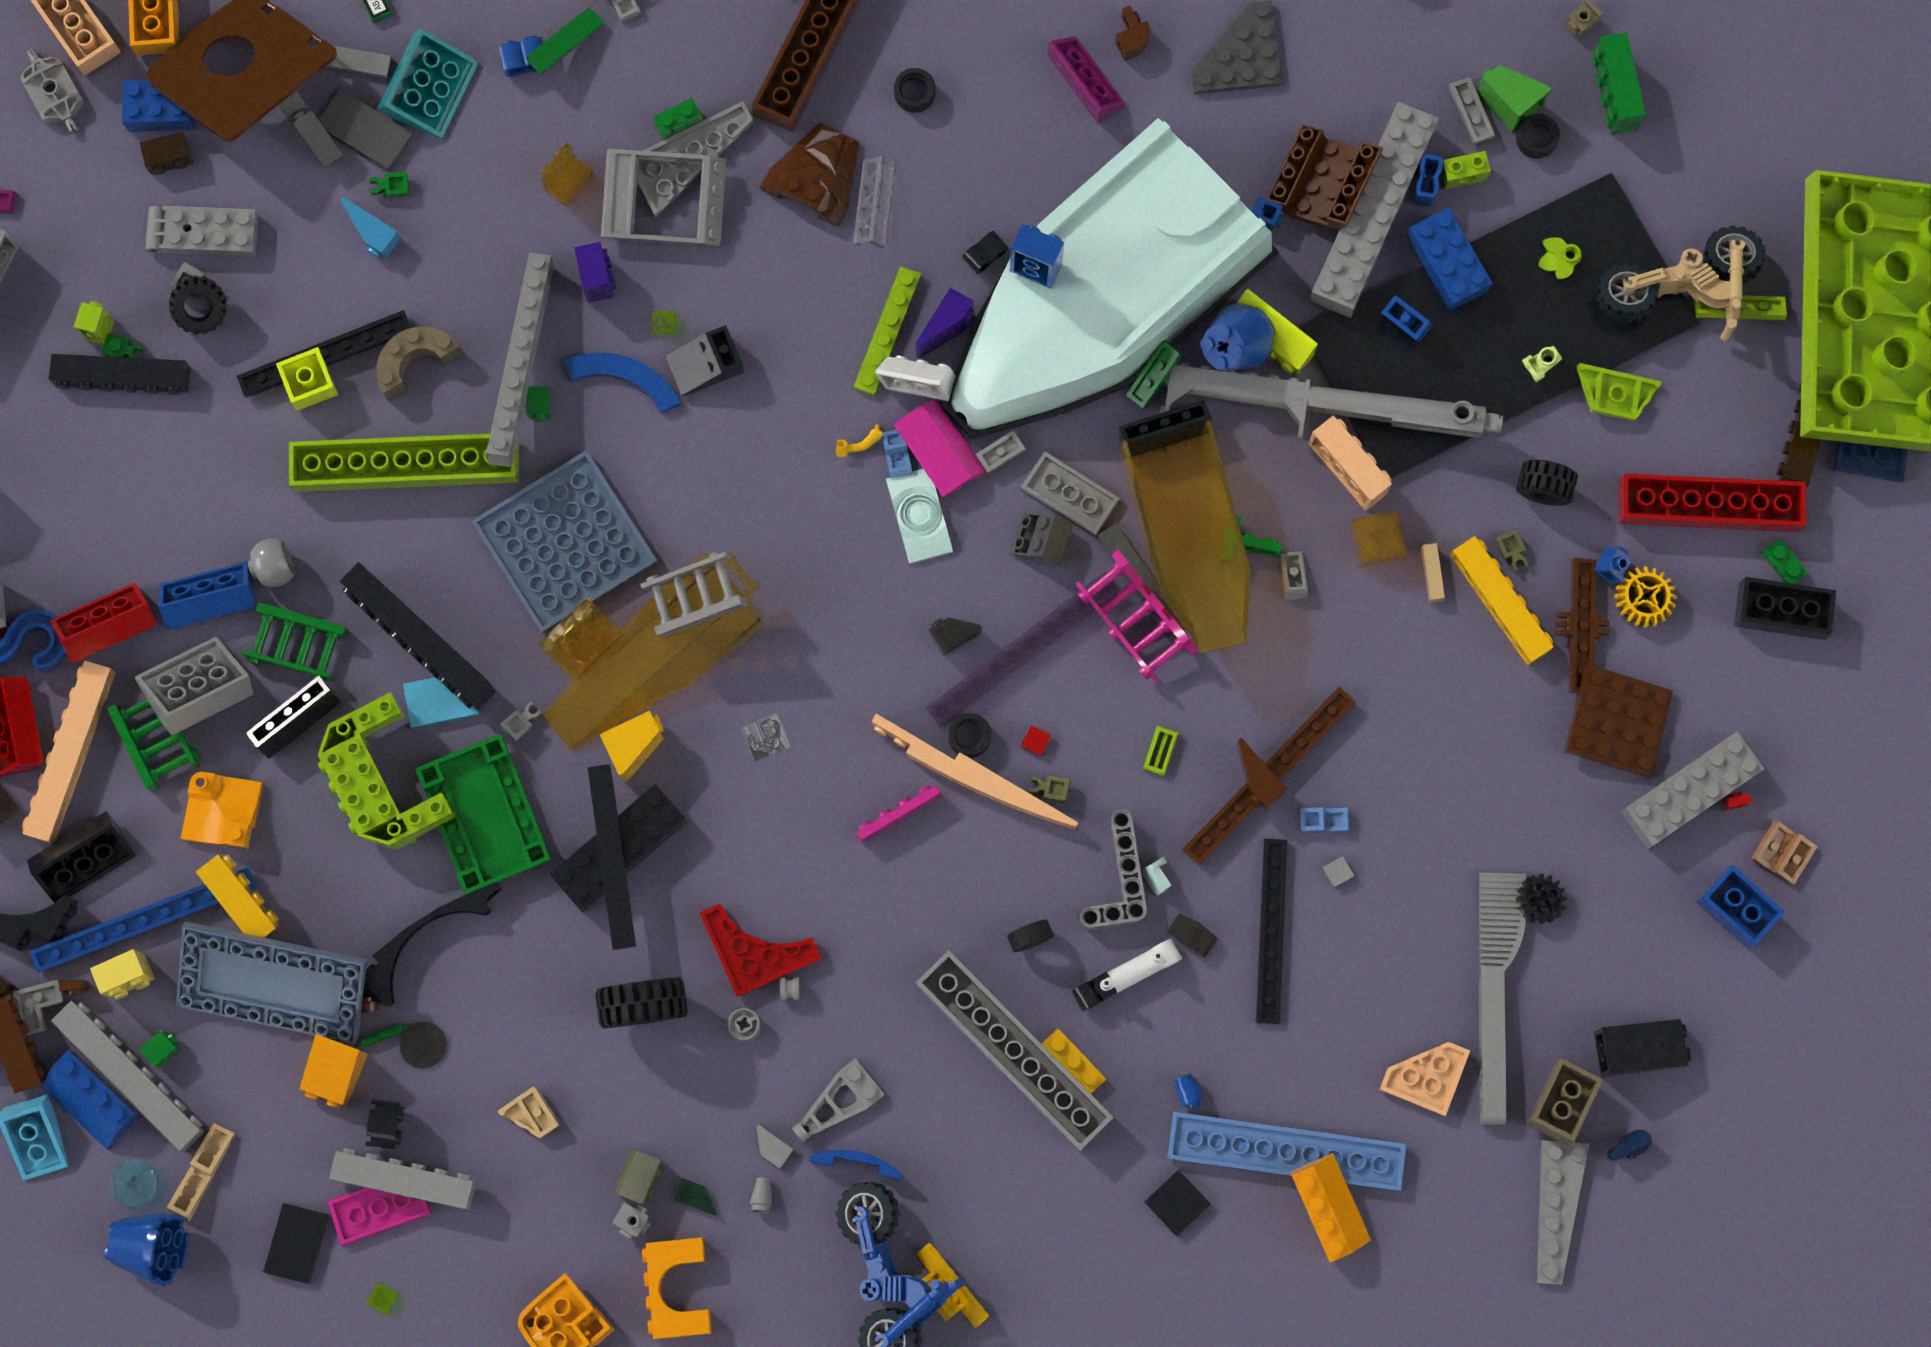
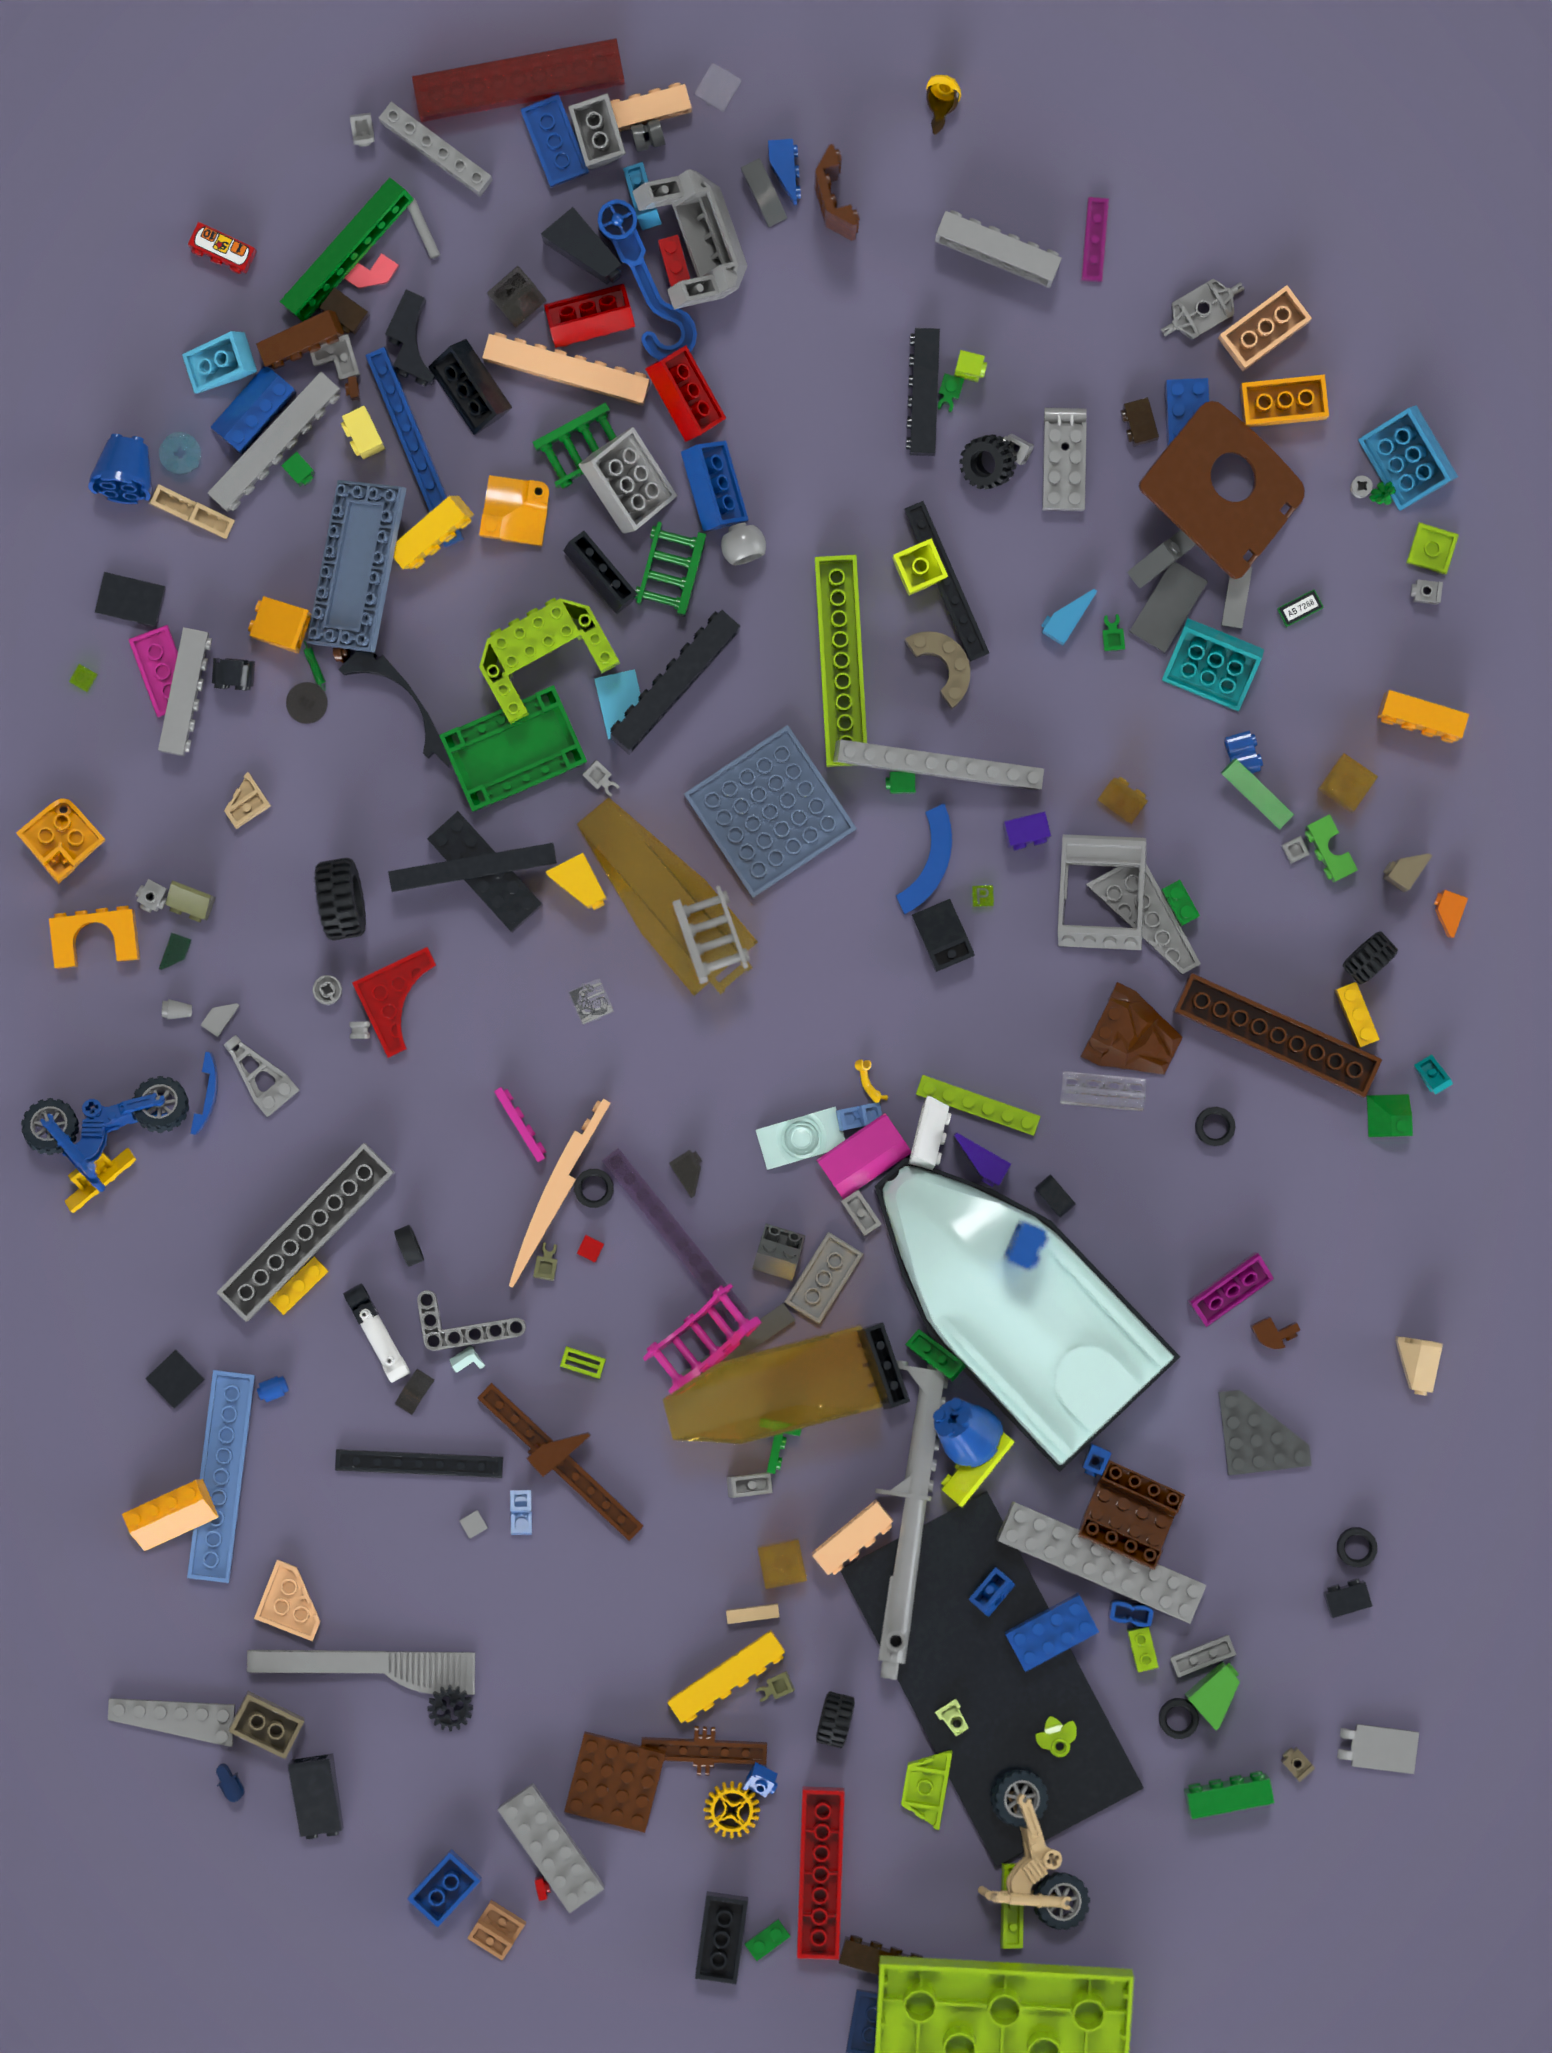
camera: 85 degrees right, 10 degrees up
clear yellow slope [539,596,624,681] -> none

